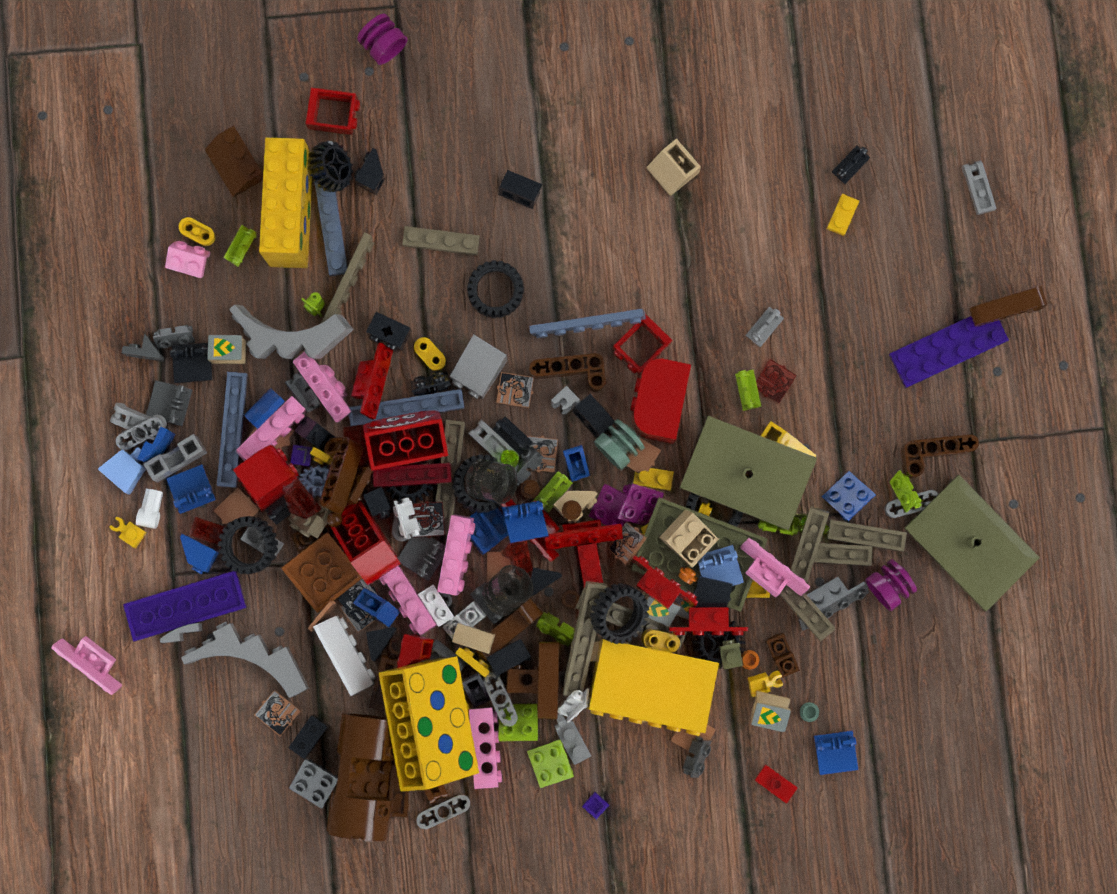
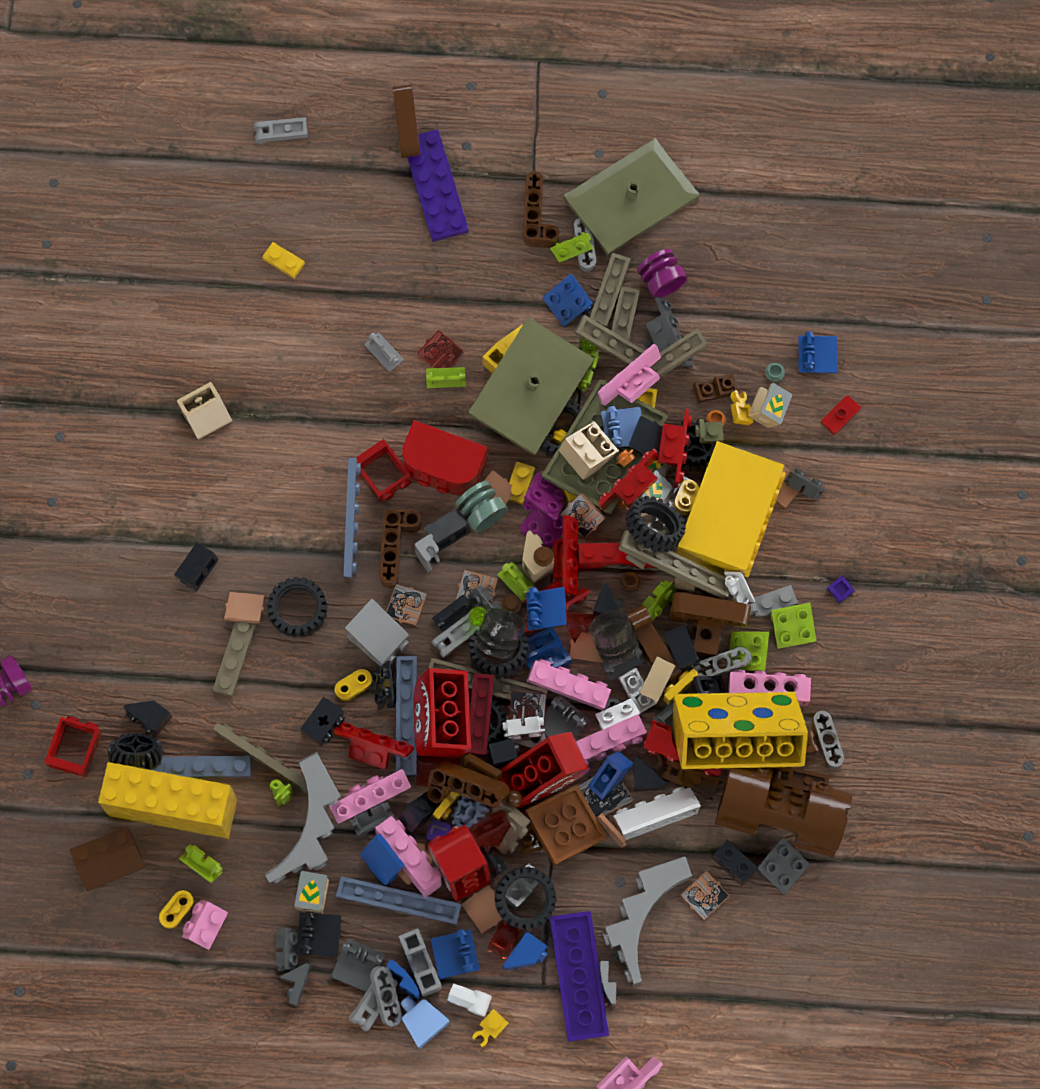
camera: 80 degrees left, 10 degrees down
blue slope [563,445,590,482] -> none
black hinge [832,145,870,184] -> none
none -> nougat piece [224,592,265,623]

